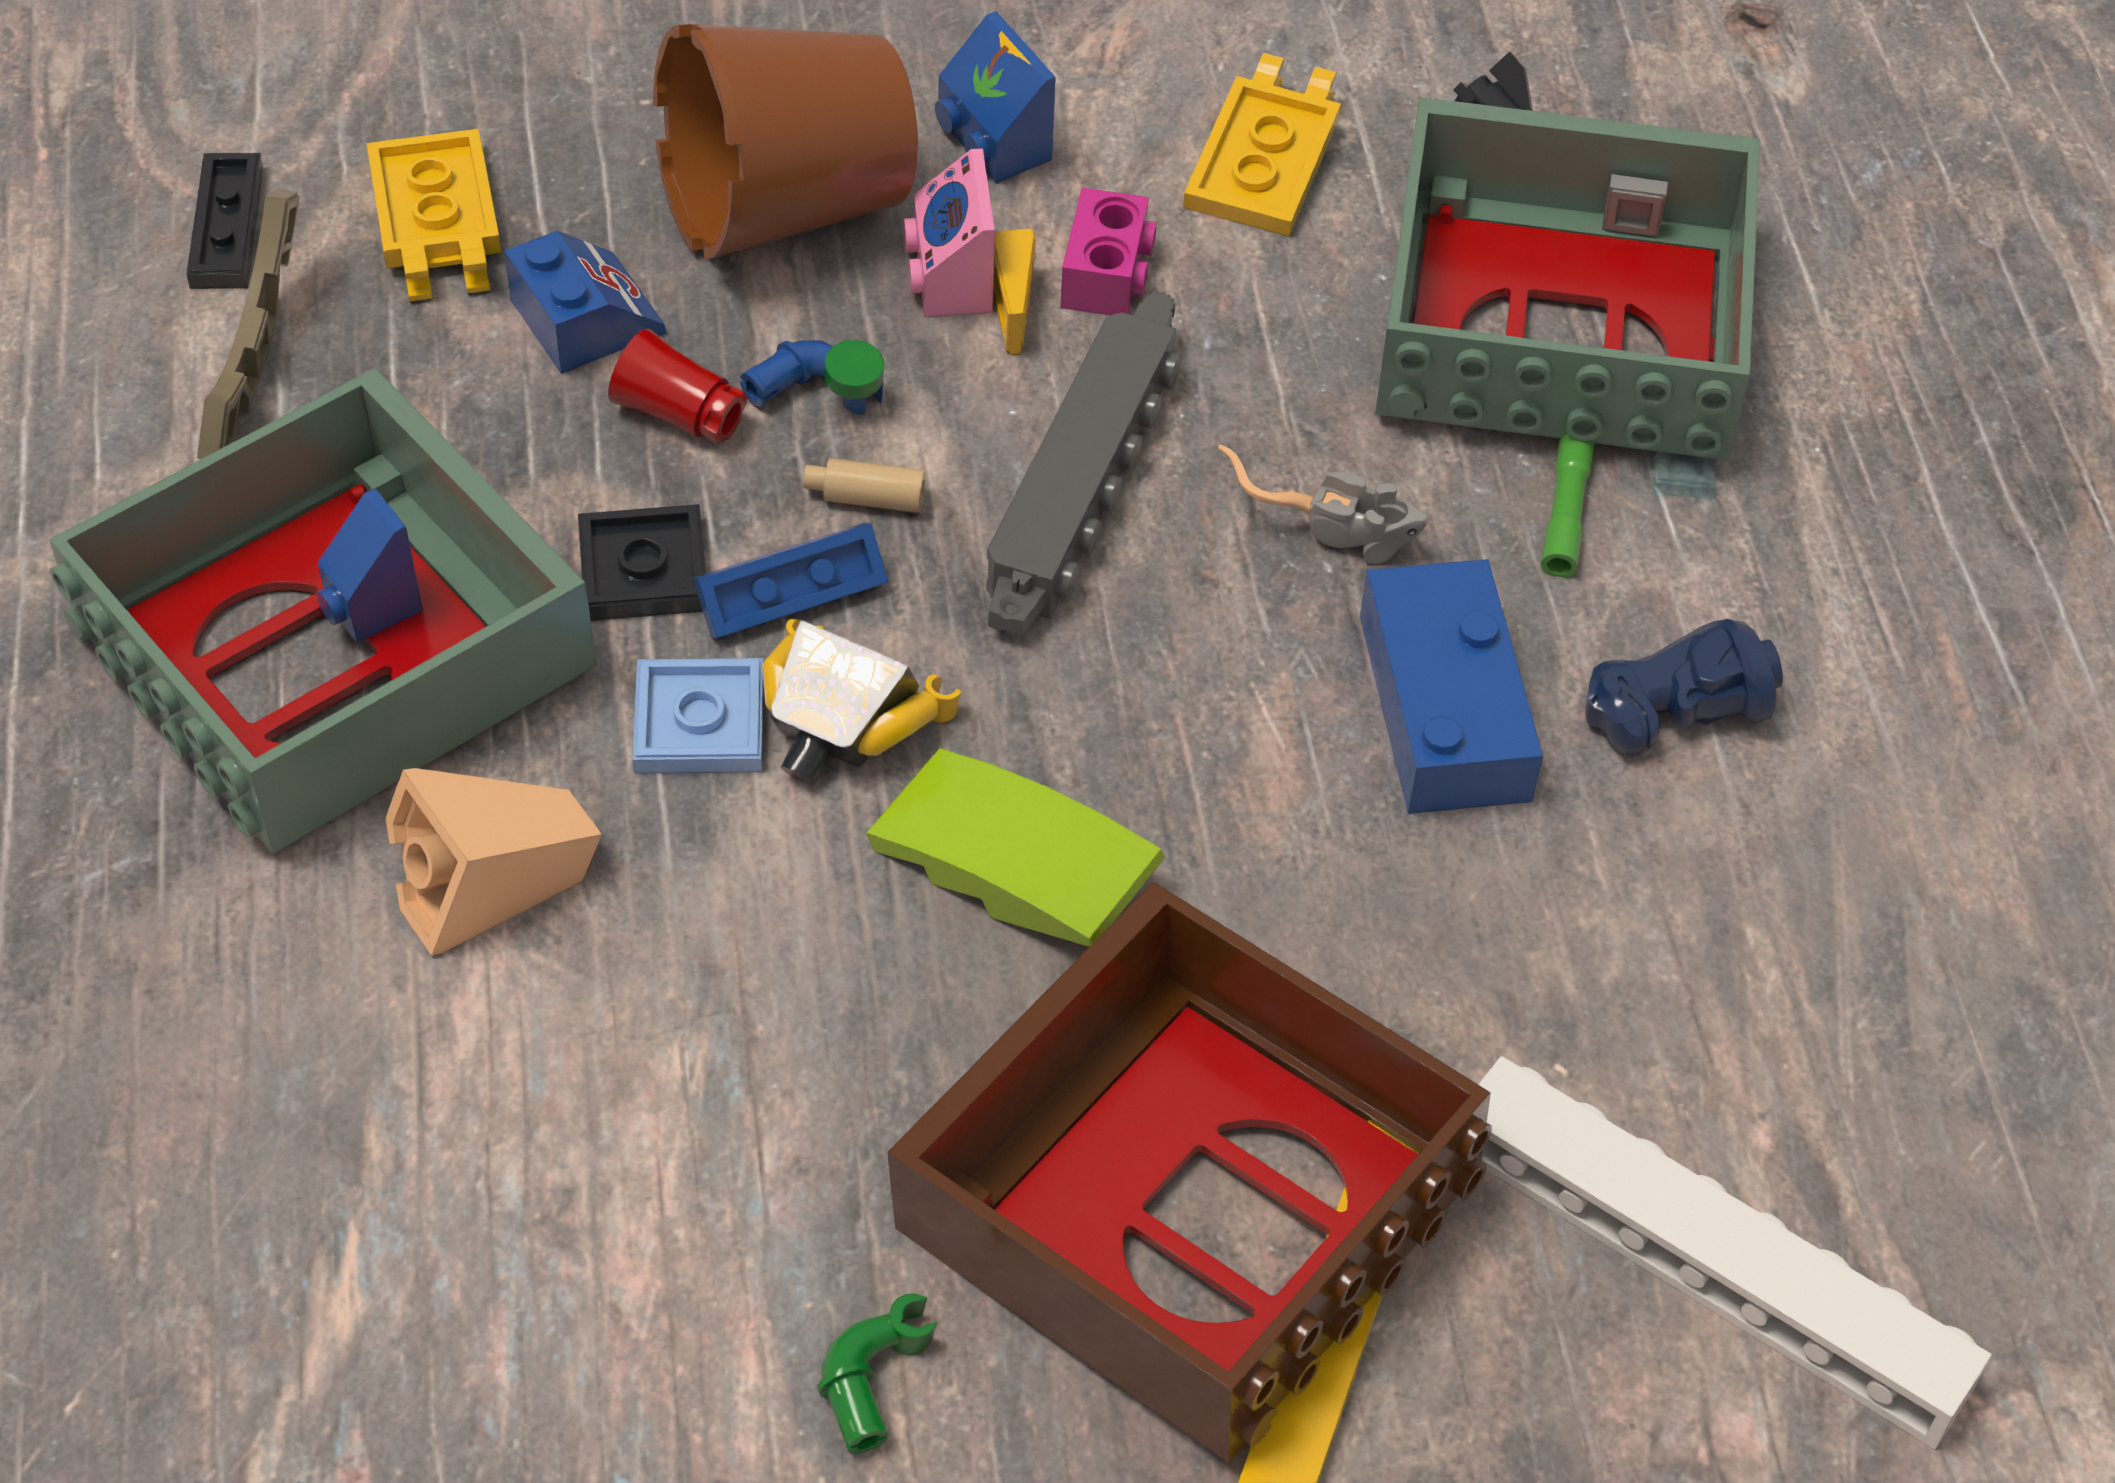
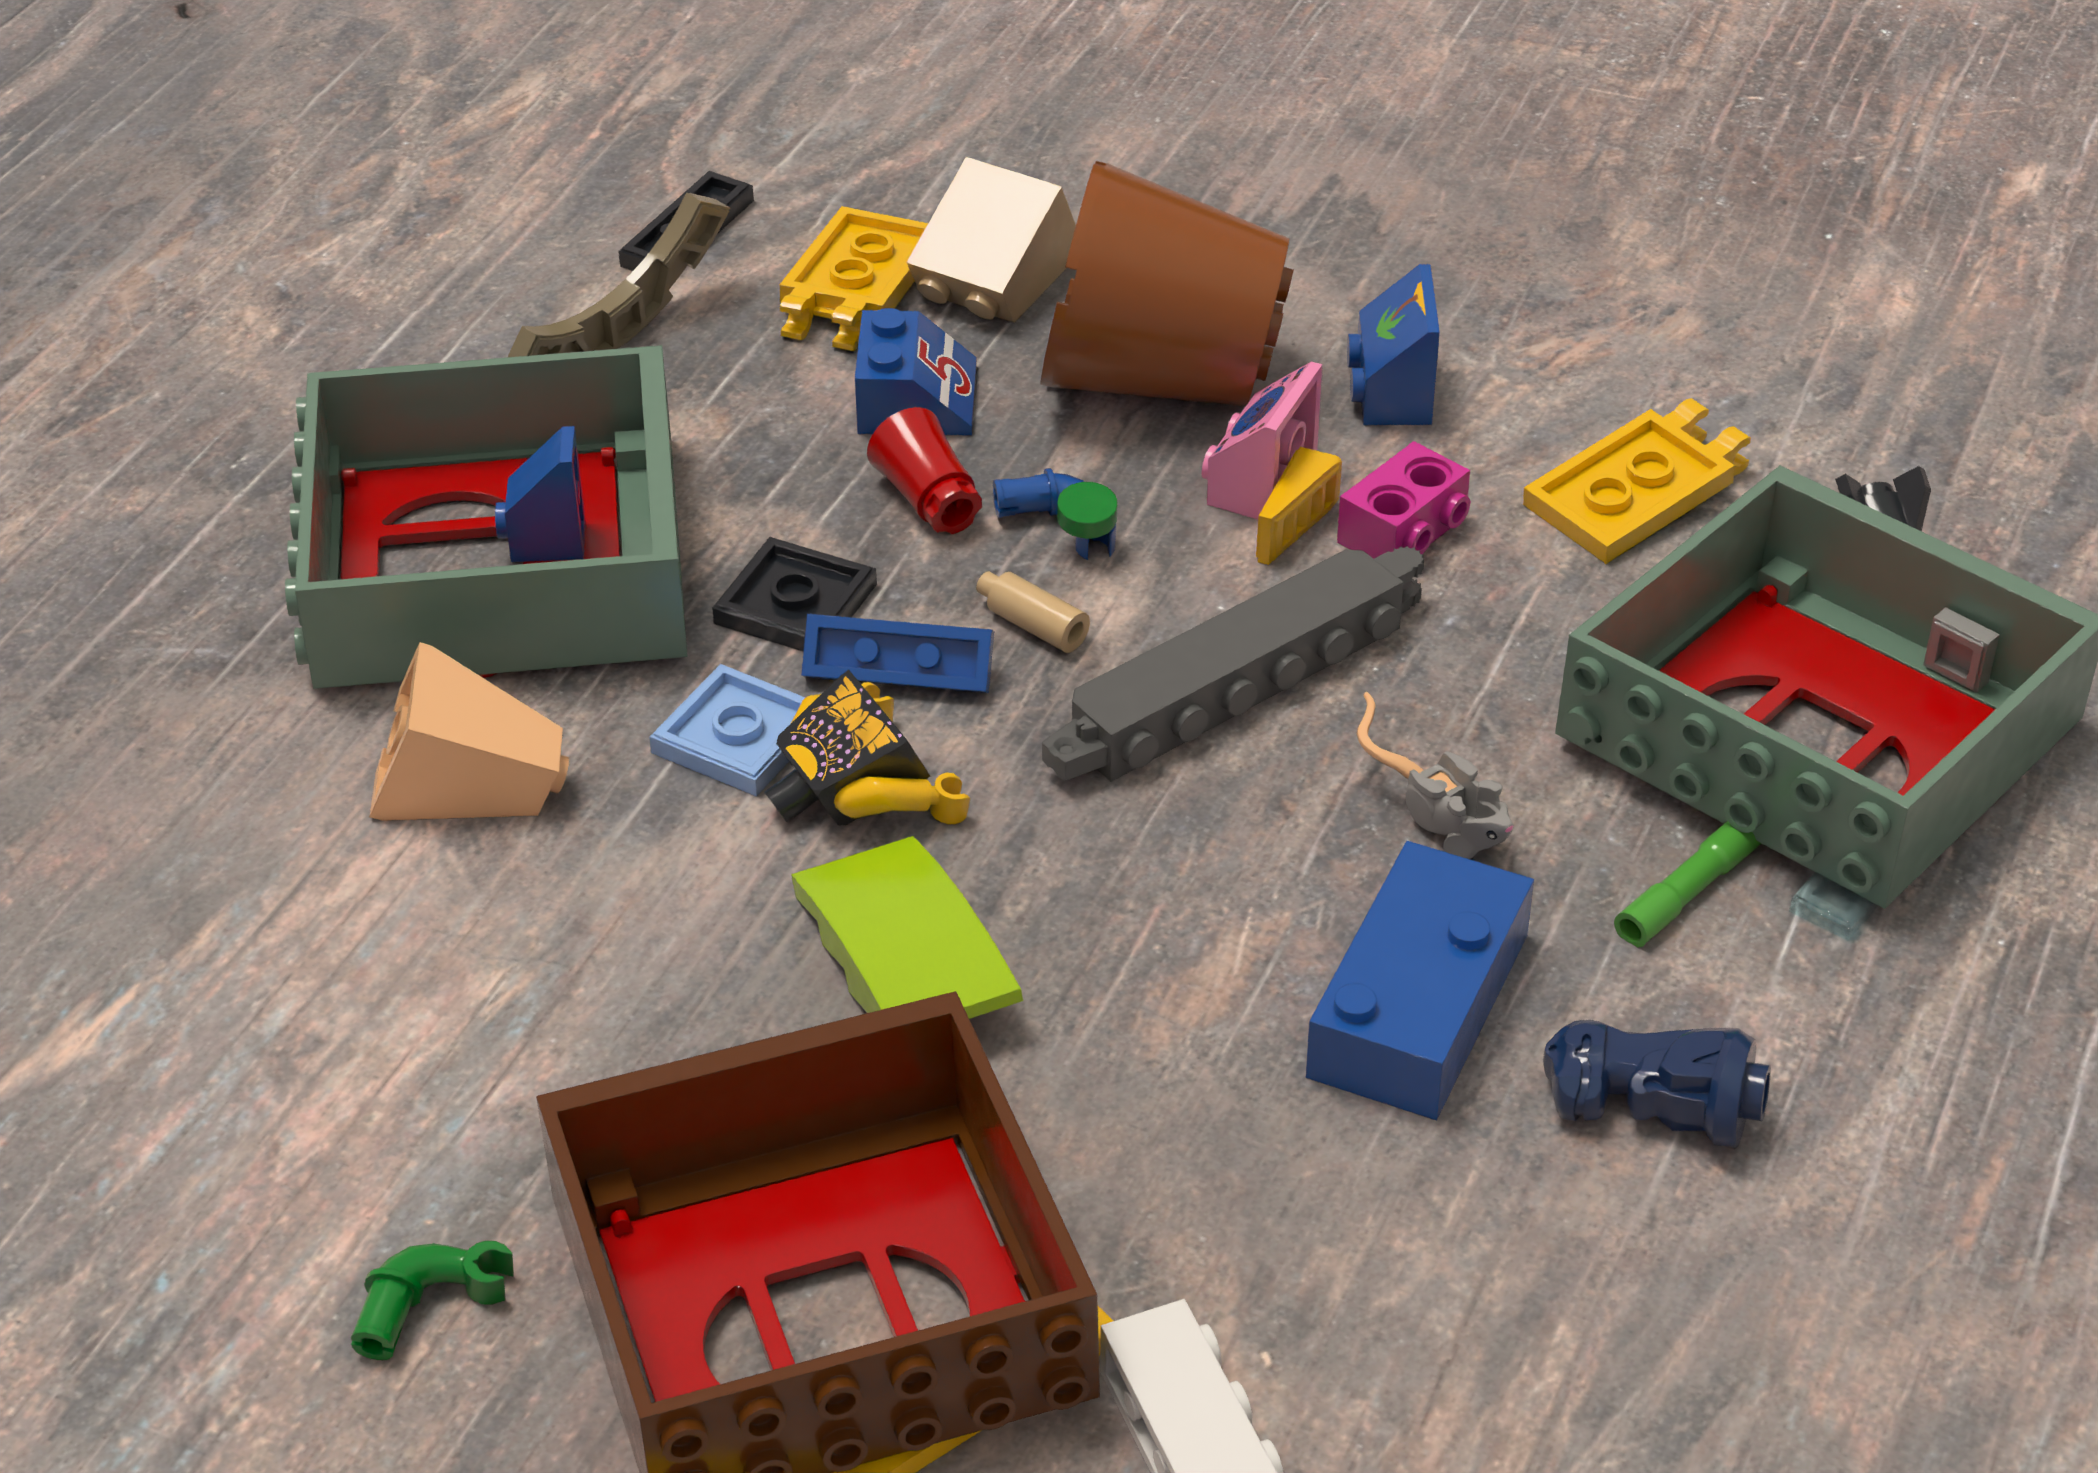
camera: 35 degrees right, 10 degrees down
none -> slope [906,157,1076,323]

